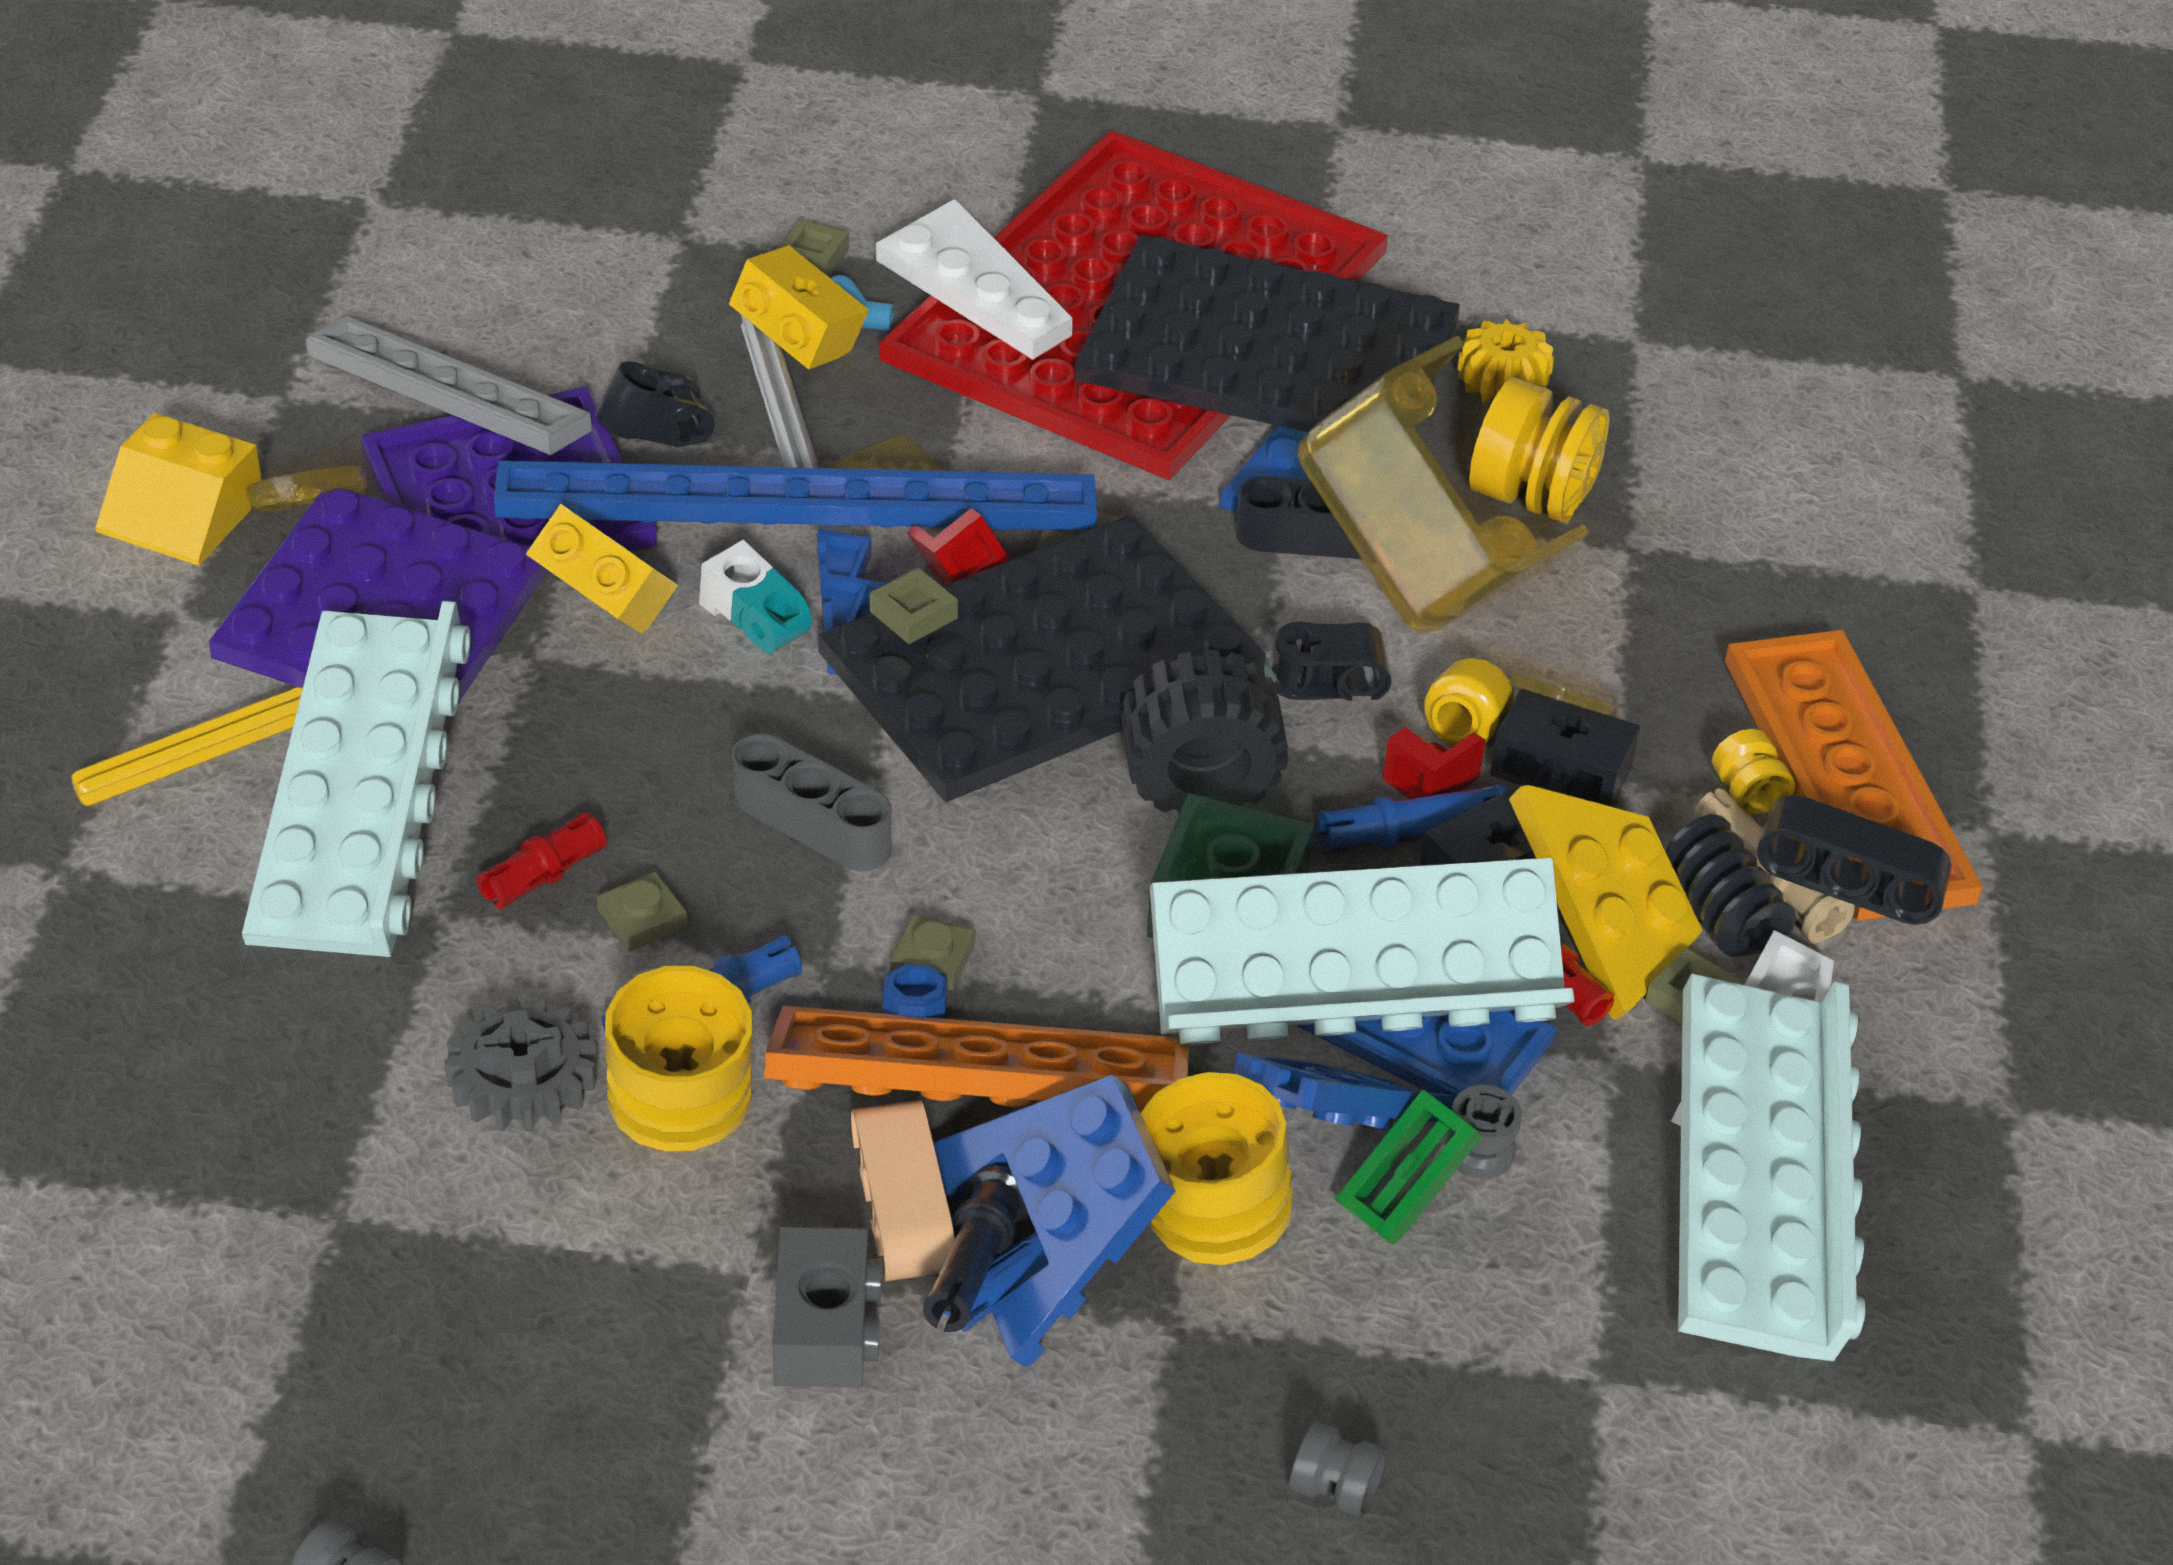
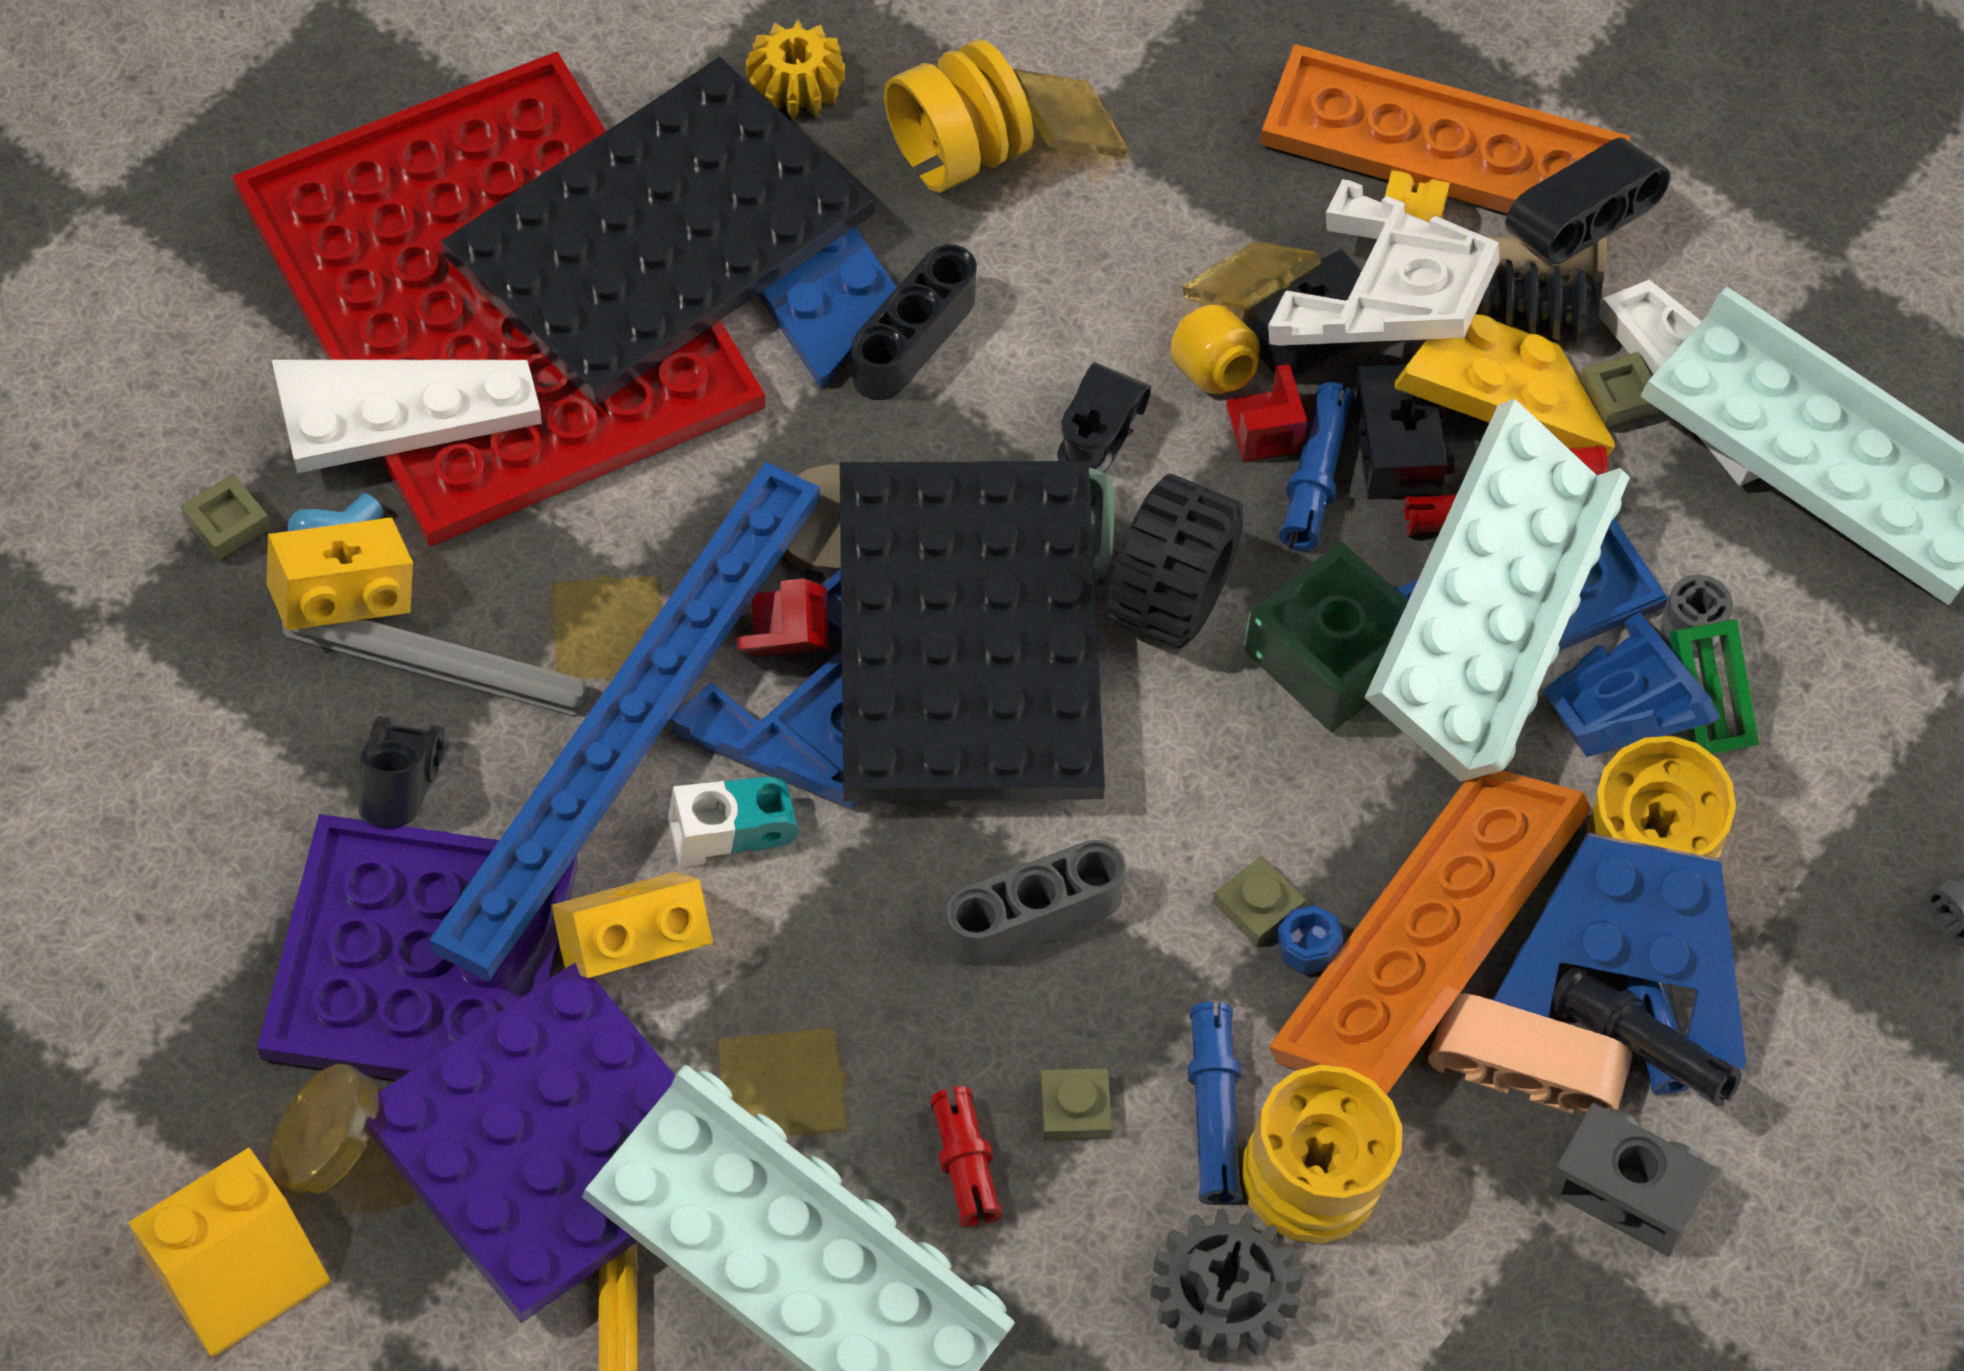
camera: 60 degrees left, 15 degrees up
light grey tile [306,316,592,455] -> none
olive plate [870,567,958,644] -> none
clear yellow windscreen [1298,336,1590,632] -> none
none -> clear yellow piece [718,1027,847,1137]
none -> clear yellow piece [1013,69,1129,158]
none -> white wing [1268,179,1499,345]

